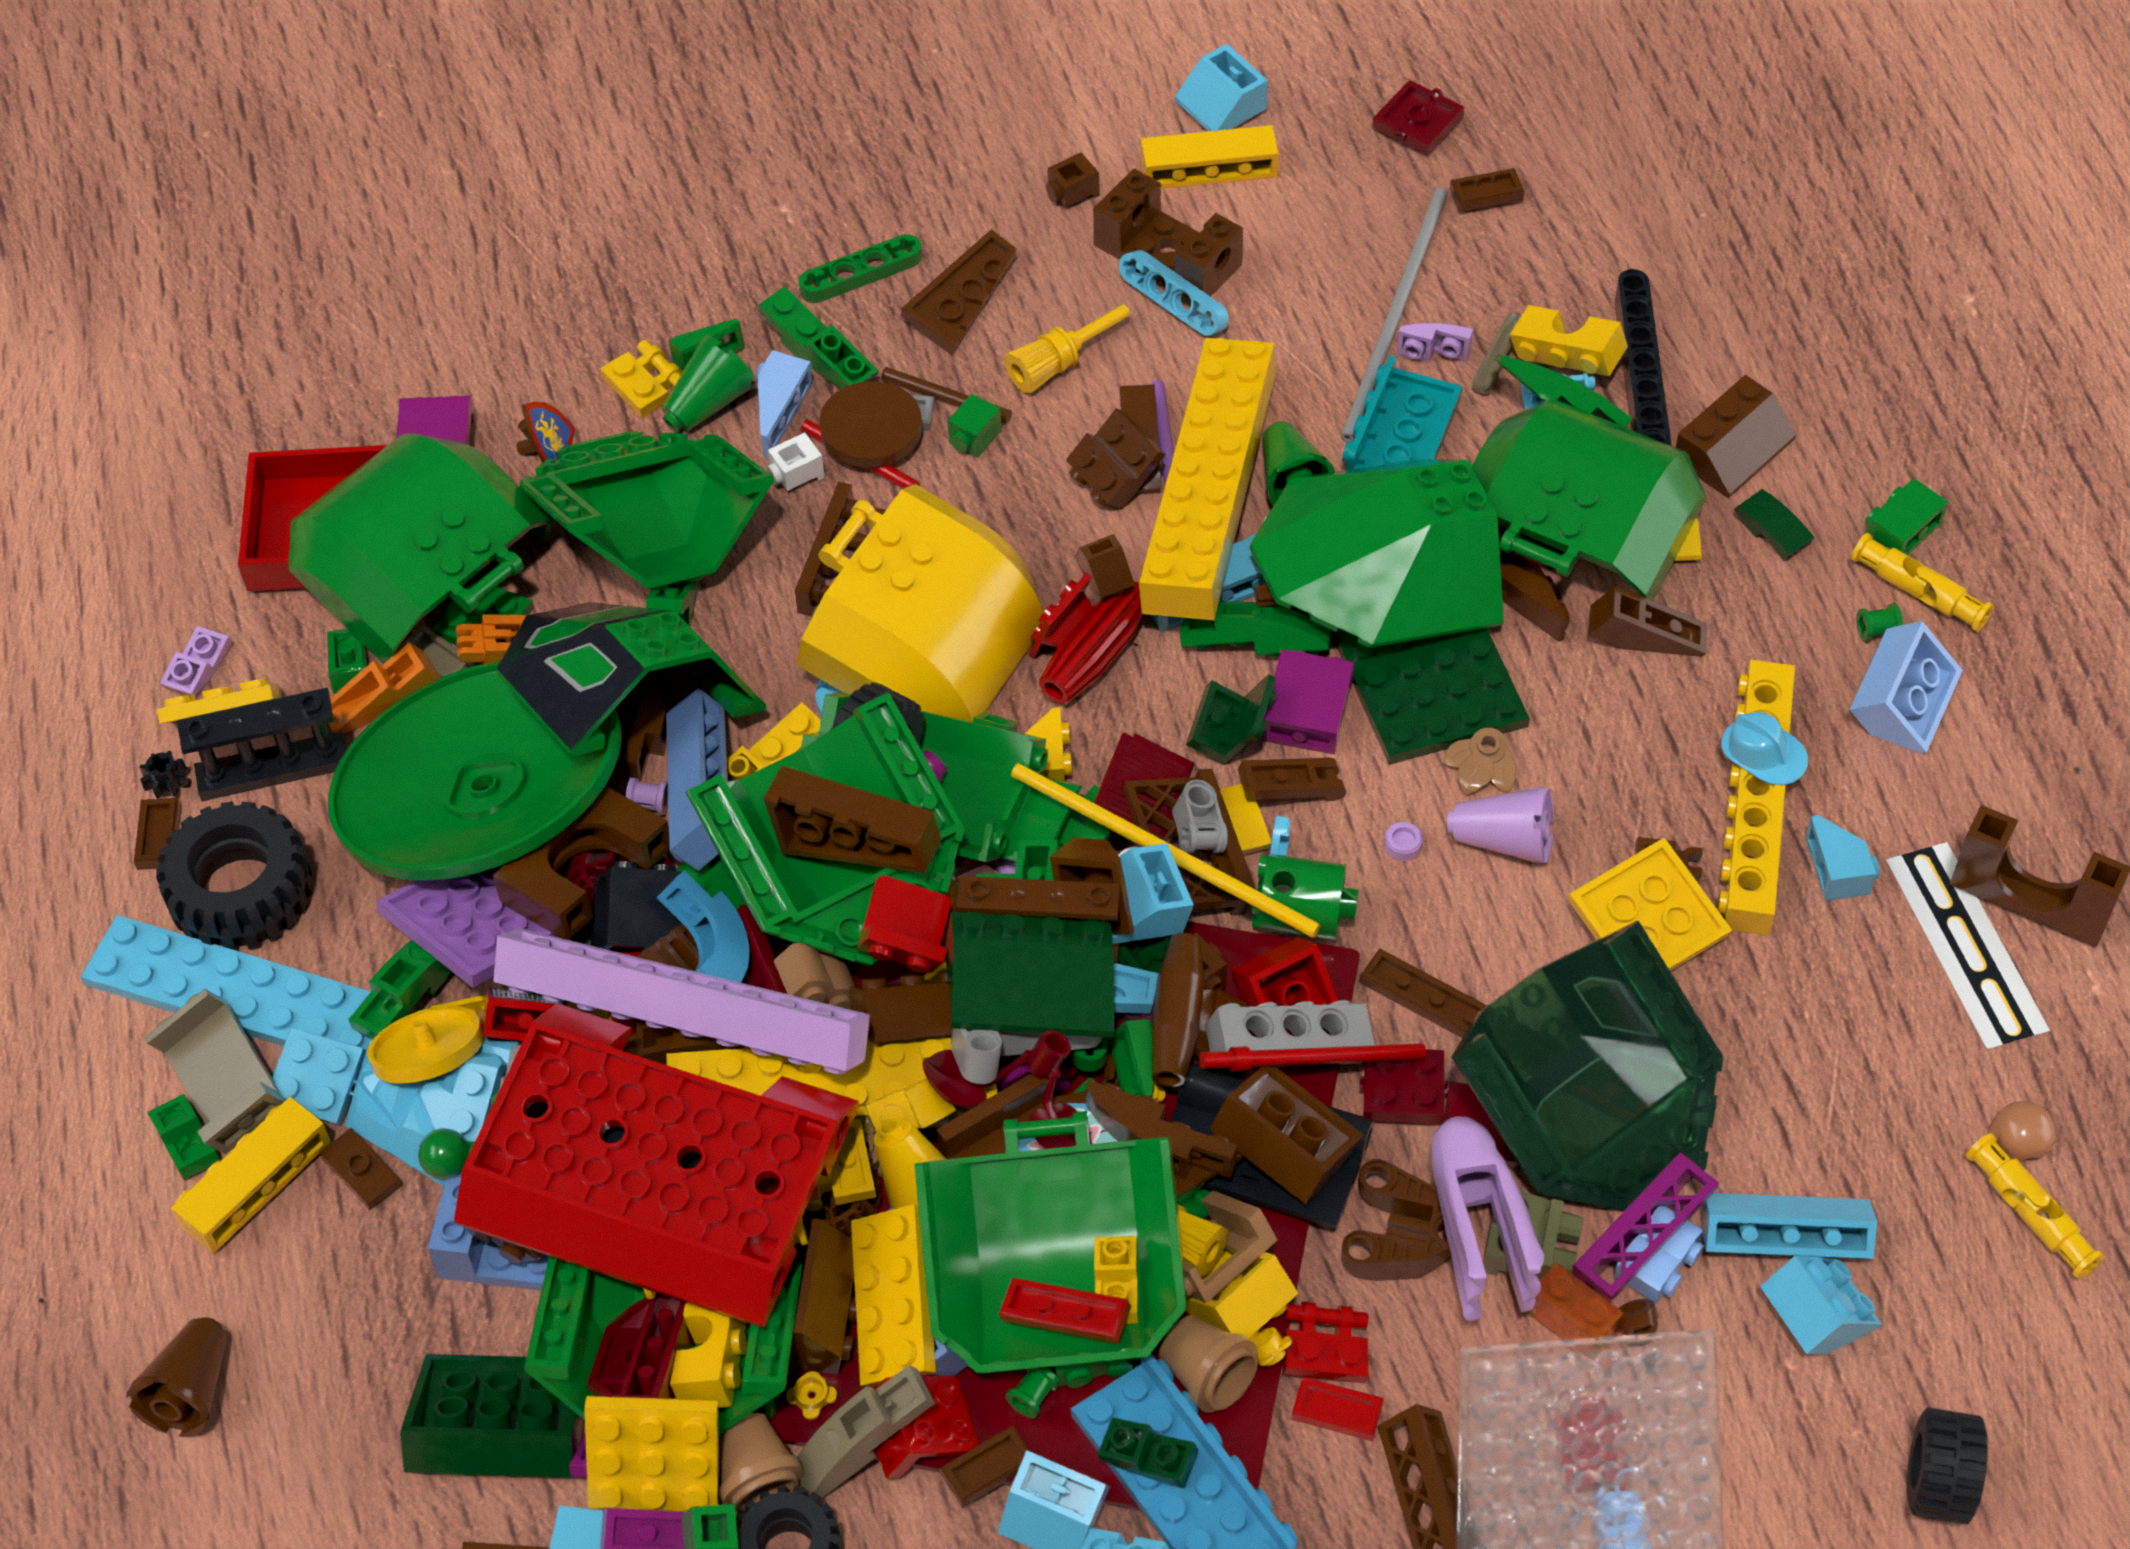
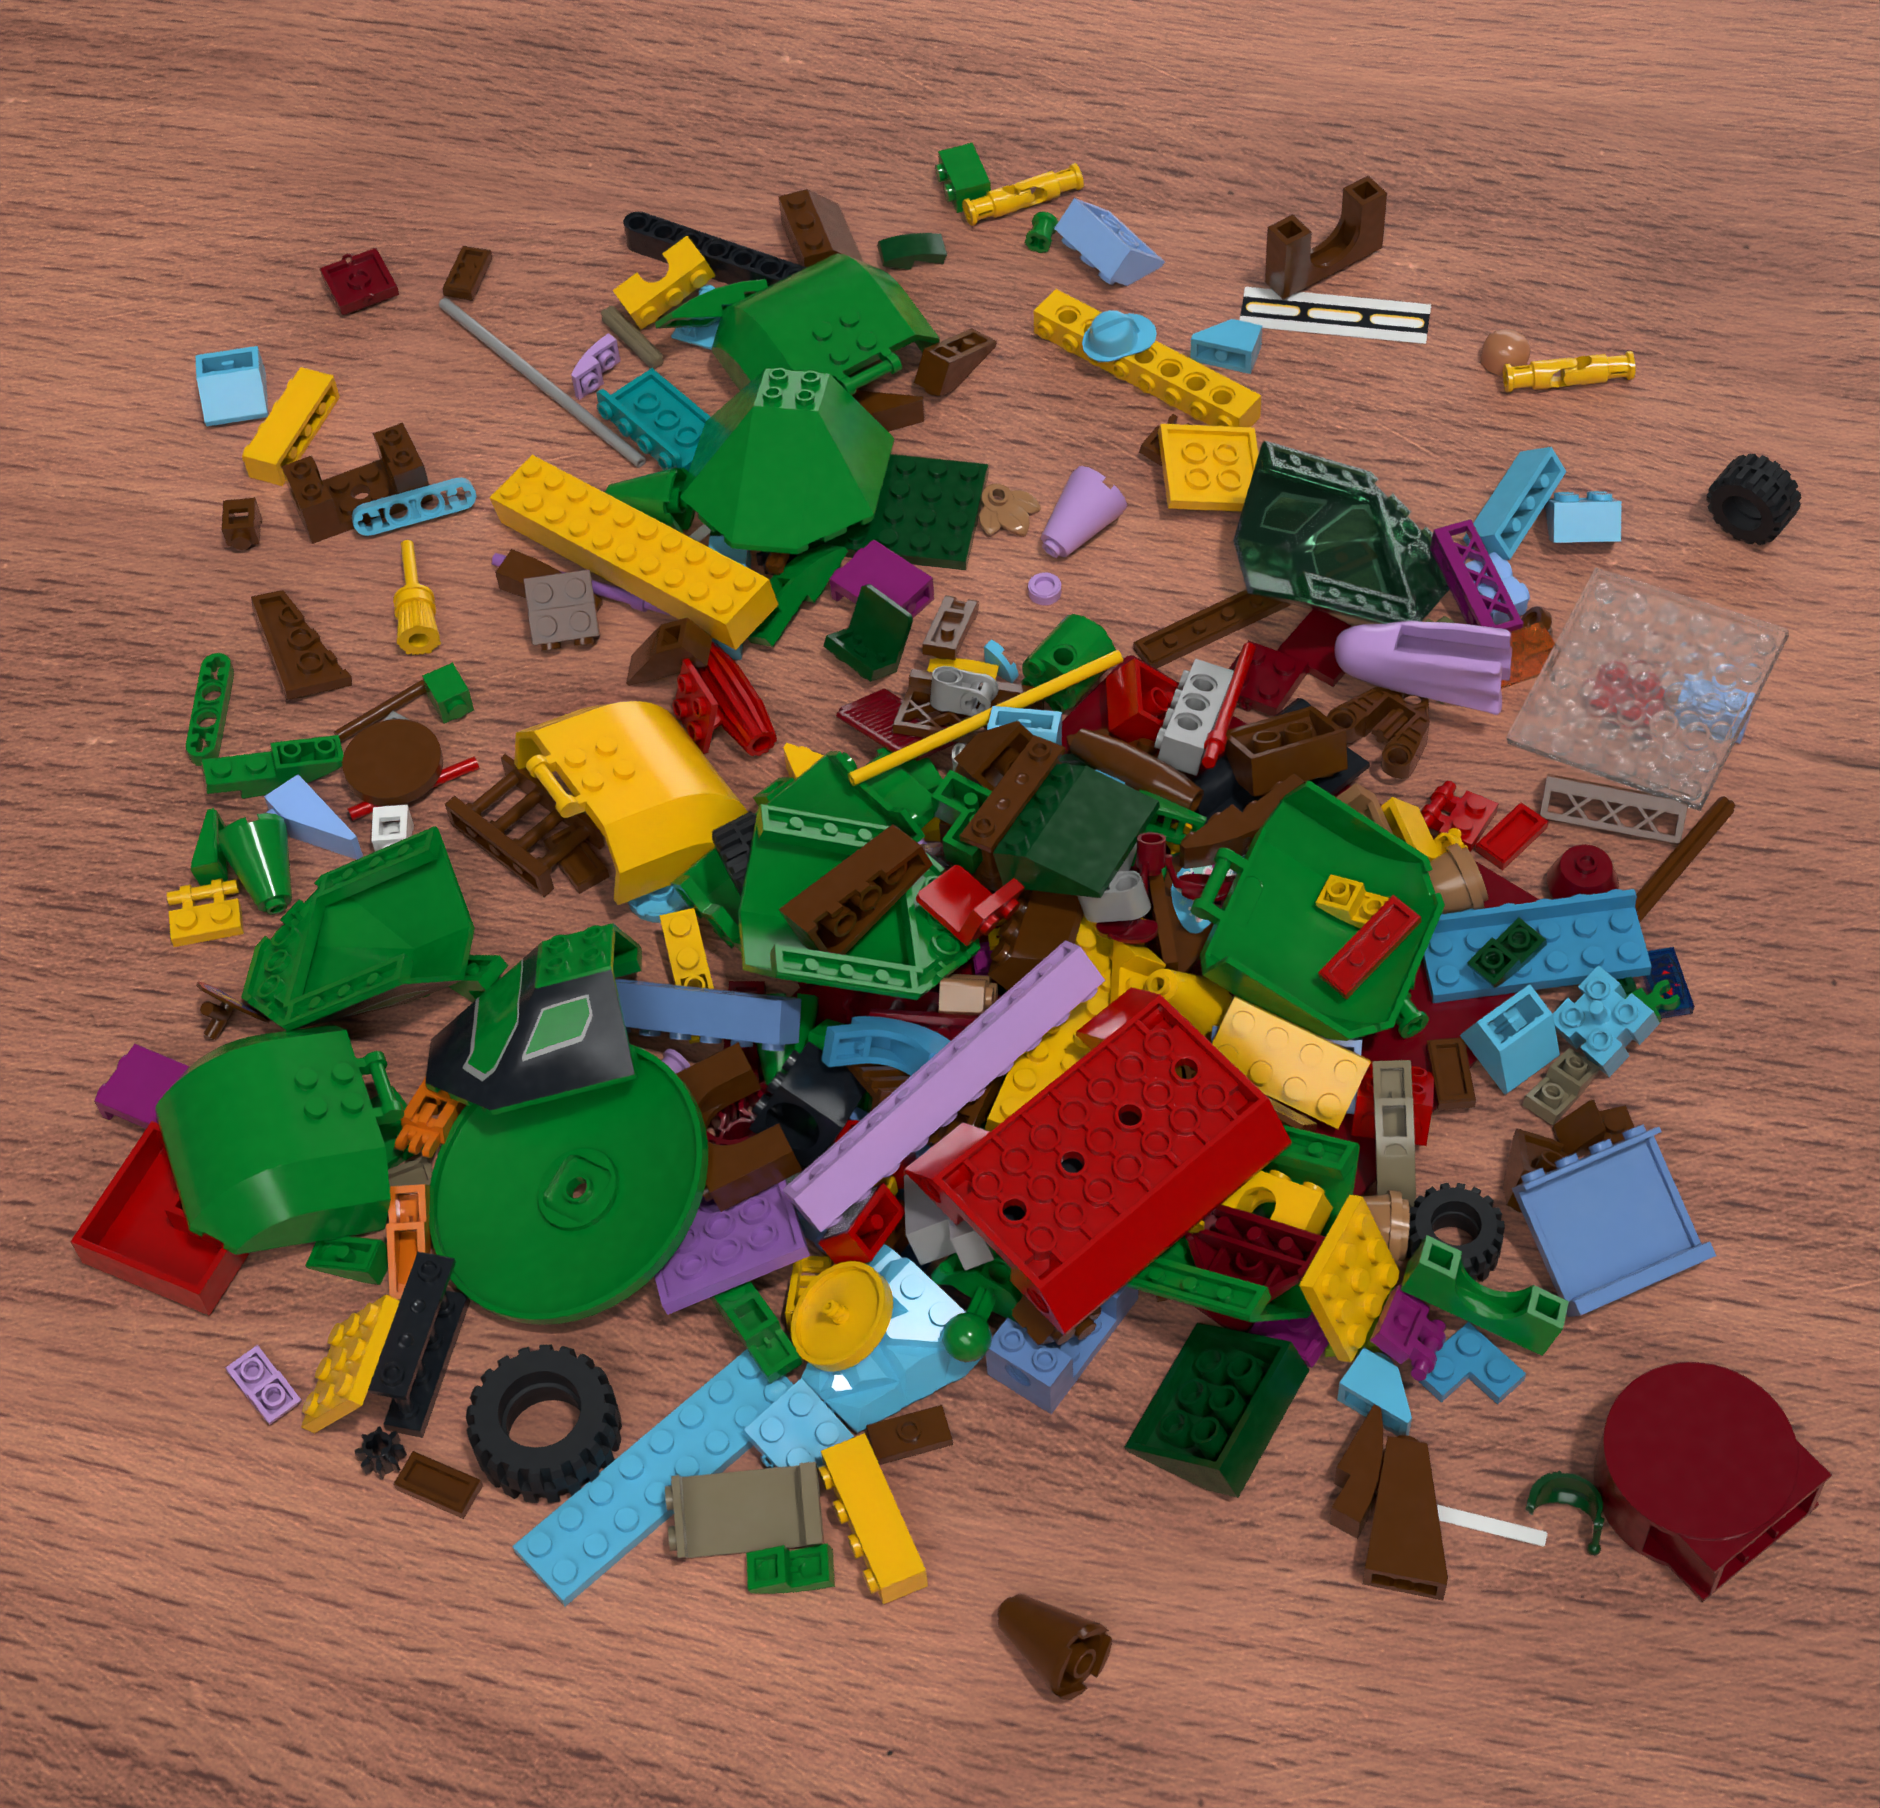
camera: 60 degrees left, 0 degrees up
none -> dark red cone [1547,844,1619,900]

